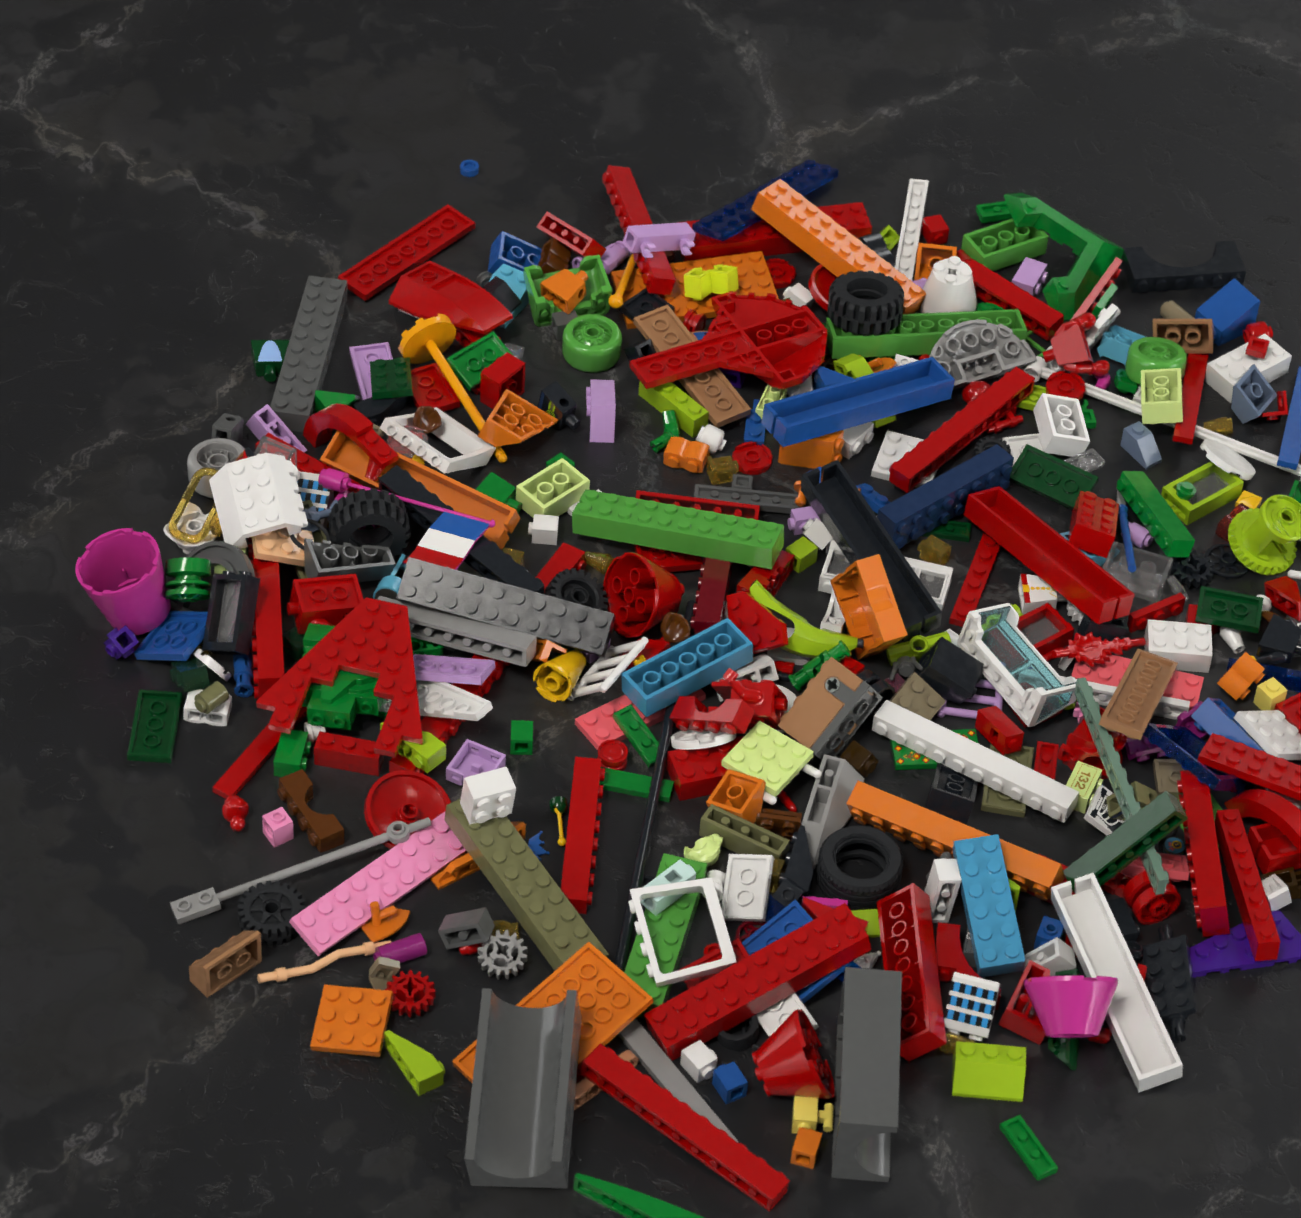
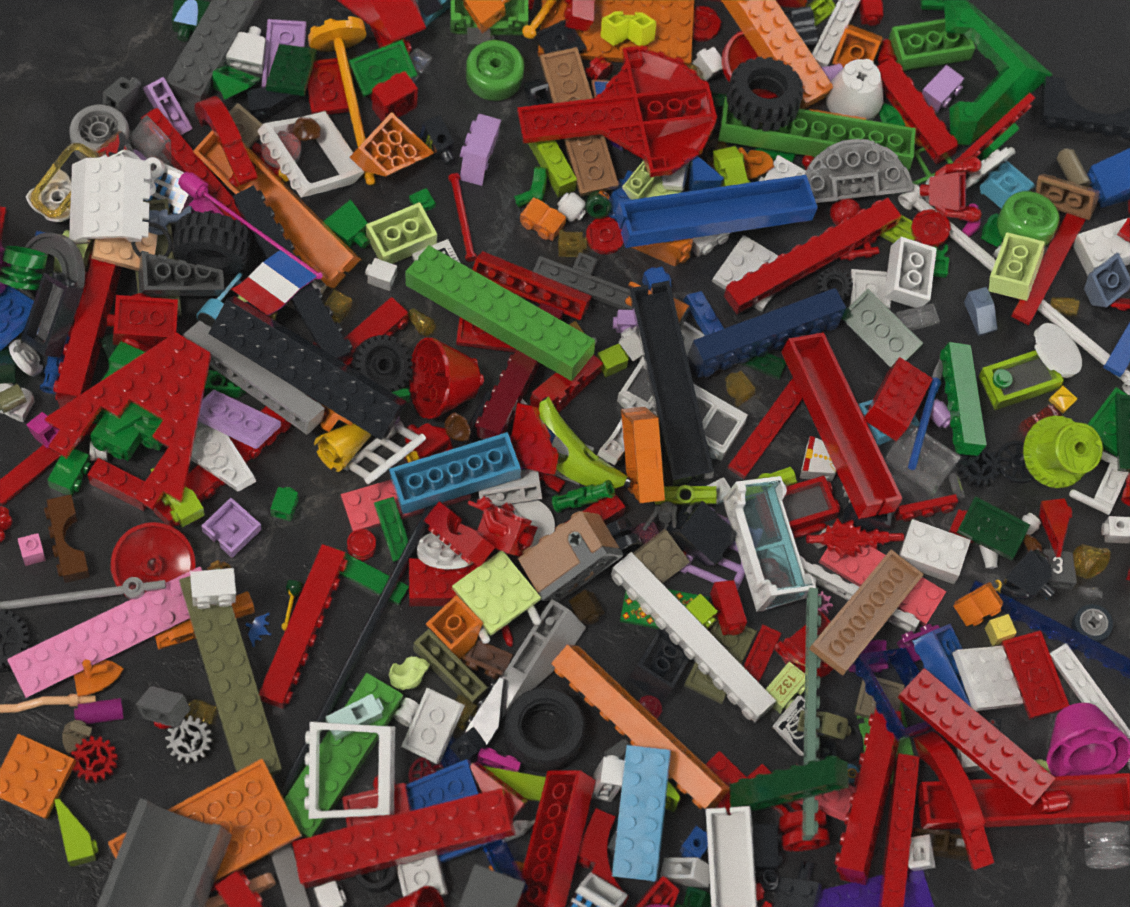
camera: 10 degrees right, 20 degrees up
none -> dark pink brick [26,412,59,448]
none -> white torso [226,26,266,74]
none -> red bar [448,173,477,262]
none -> dark green head [586,190,612,219]
none -> lime brick [685,594,718,628]

